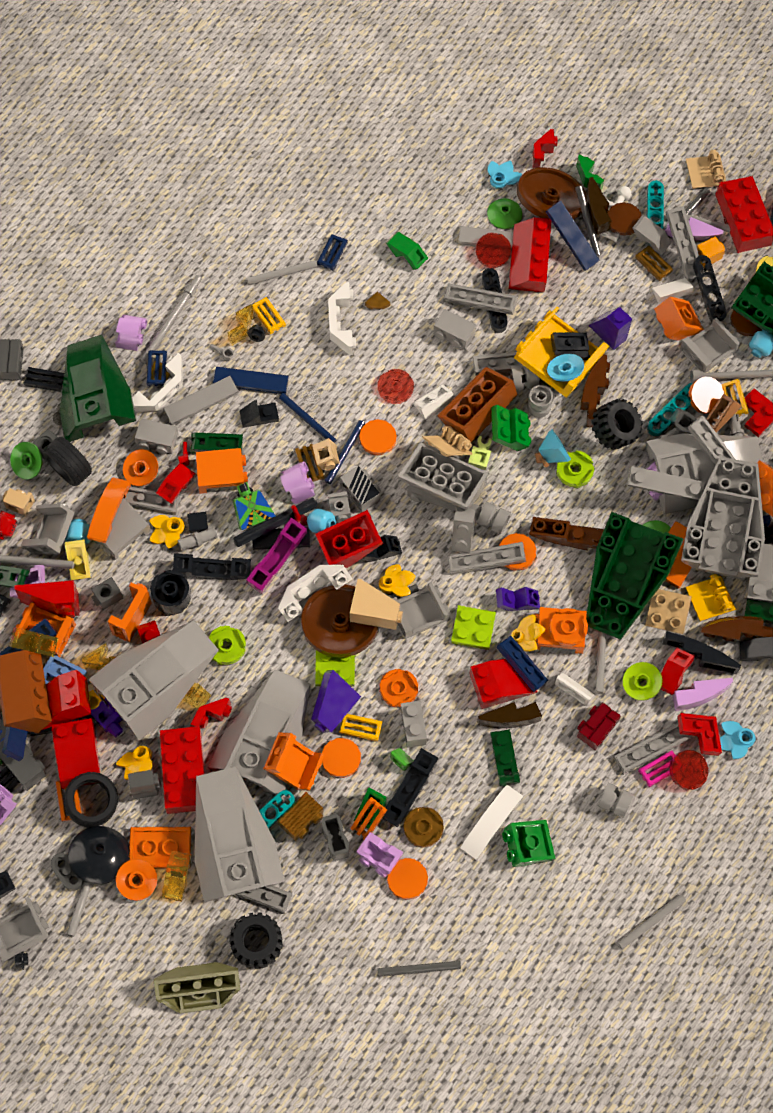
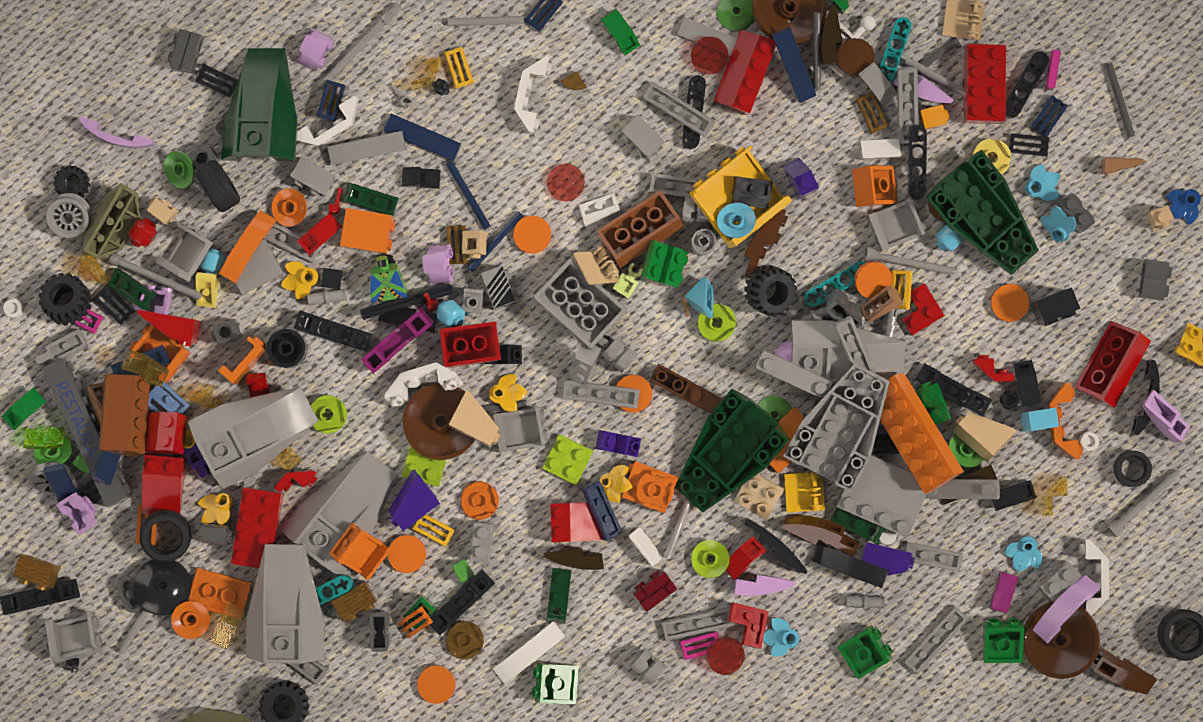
camera: 15 degrees right, 20 degrees up
lavender cylinder [356,832,403,877] -> none

